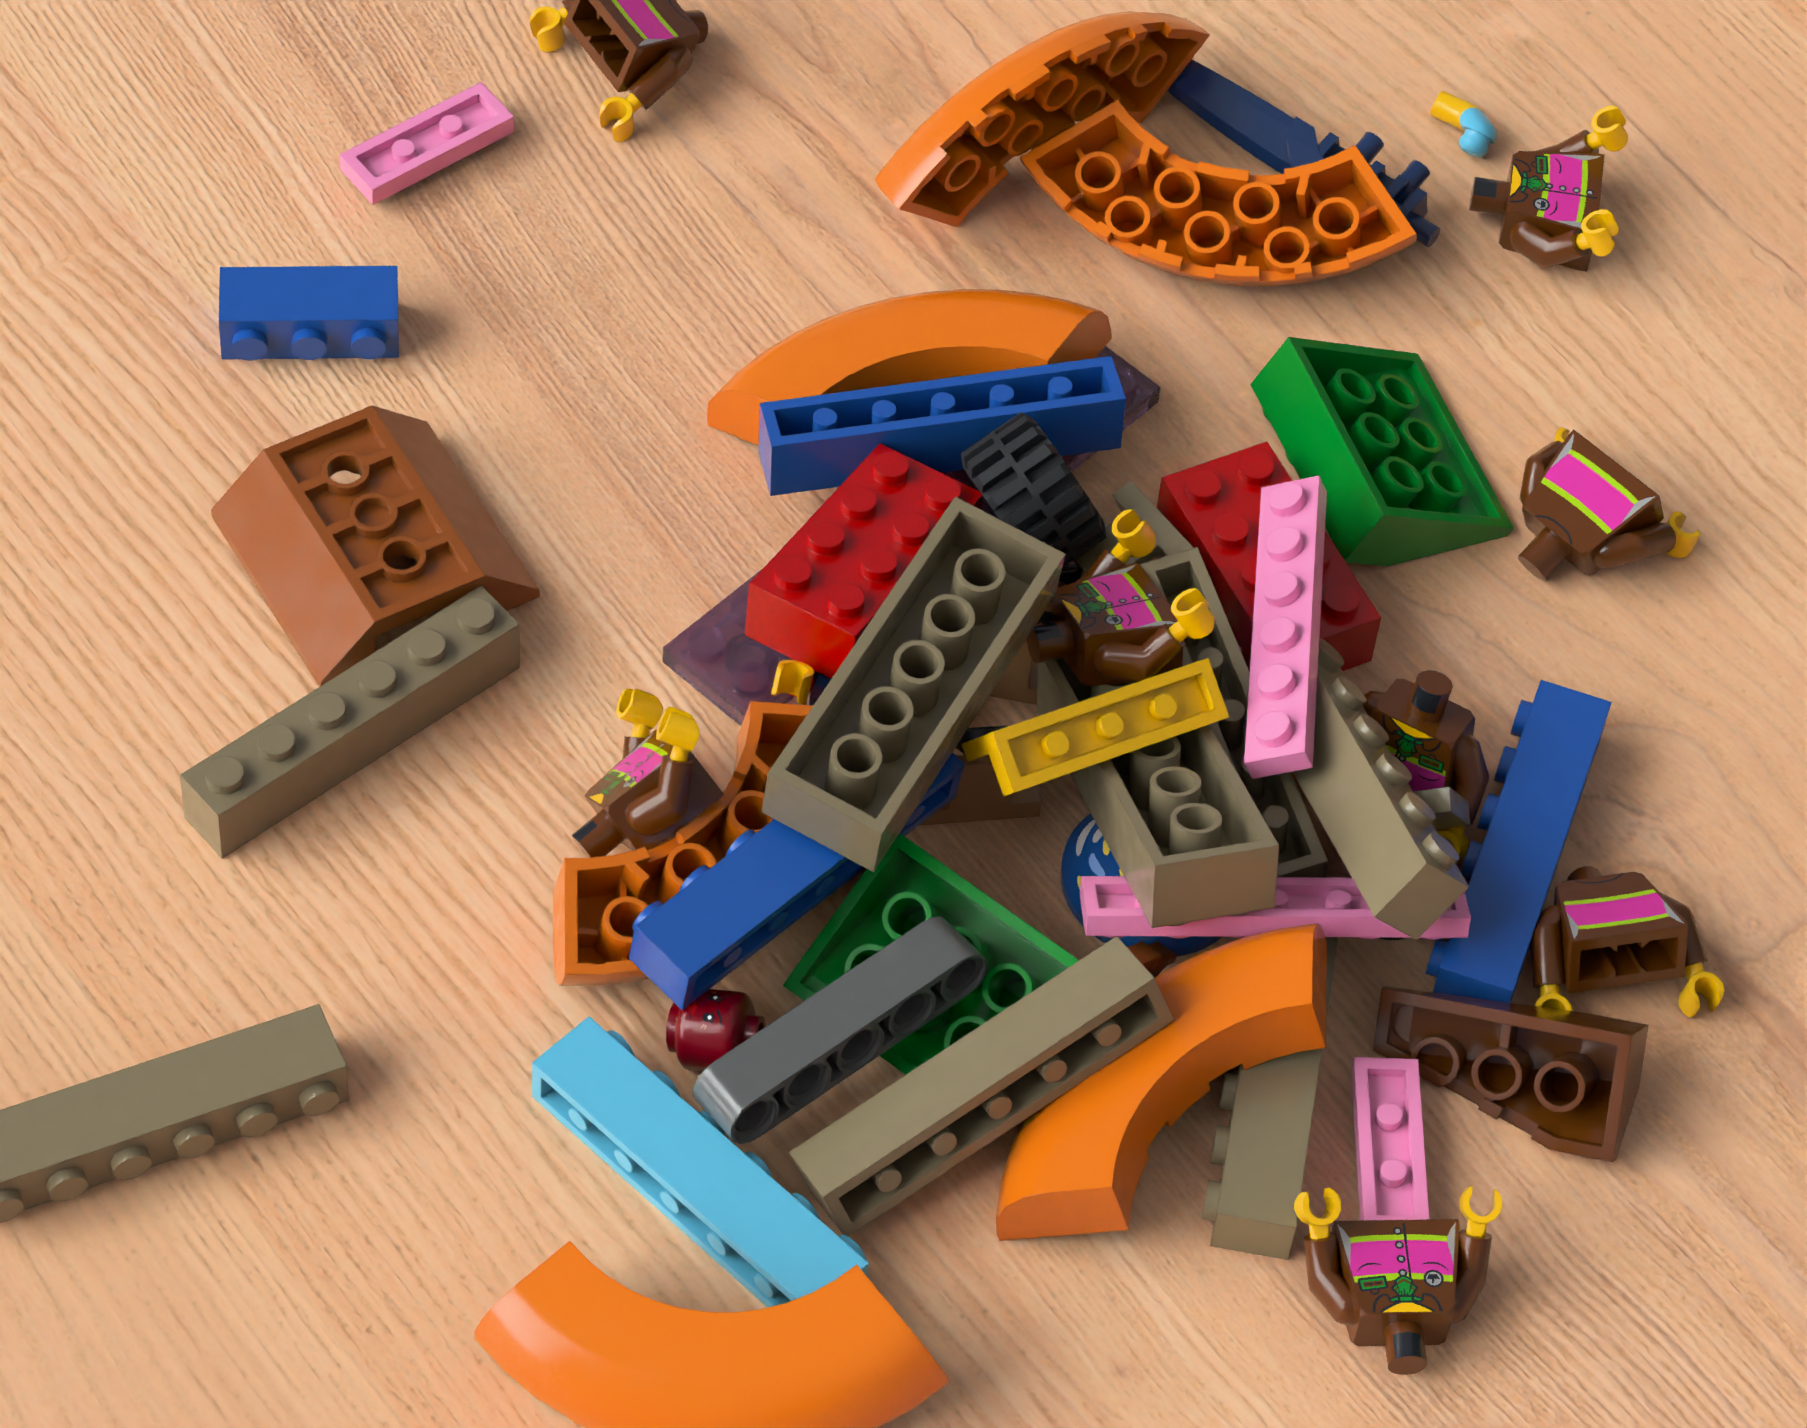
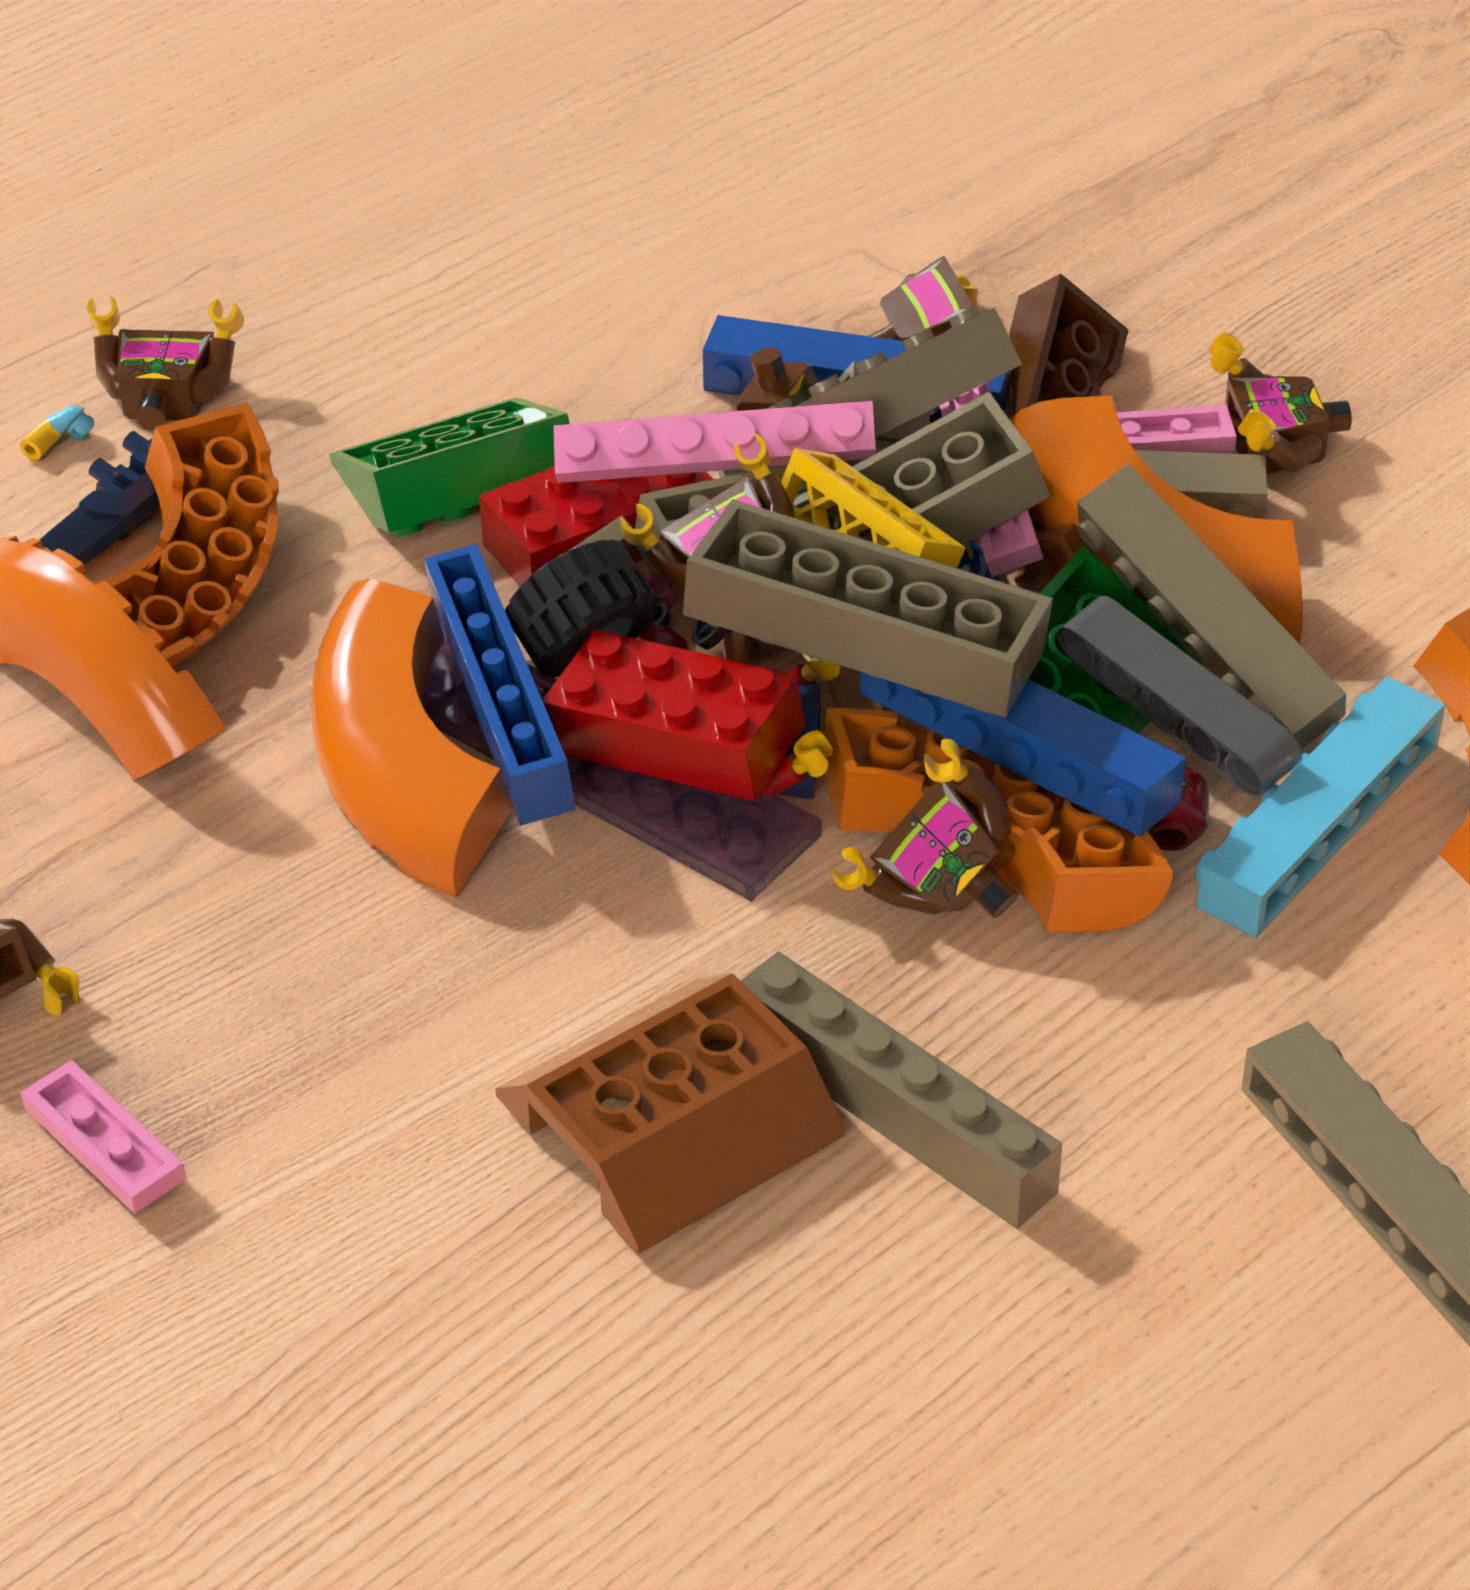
camera: 90 degrees left, 10 degrees down
blue brick [219,266,399,361] -> none
reddish brown torso [1518,427,1701,580] -> none

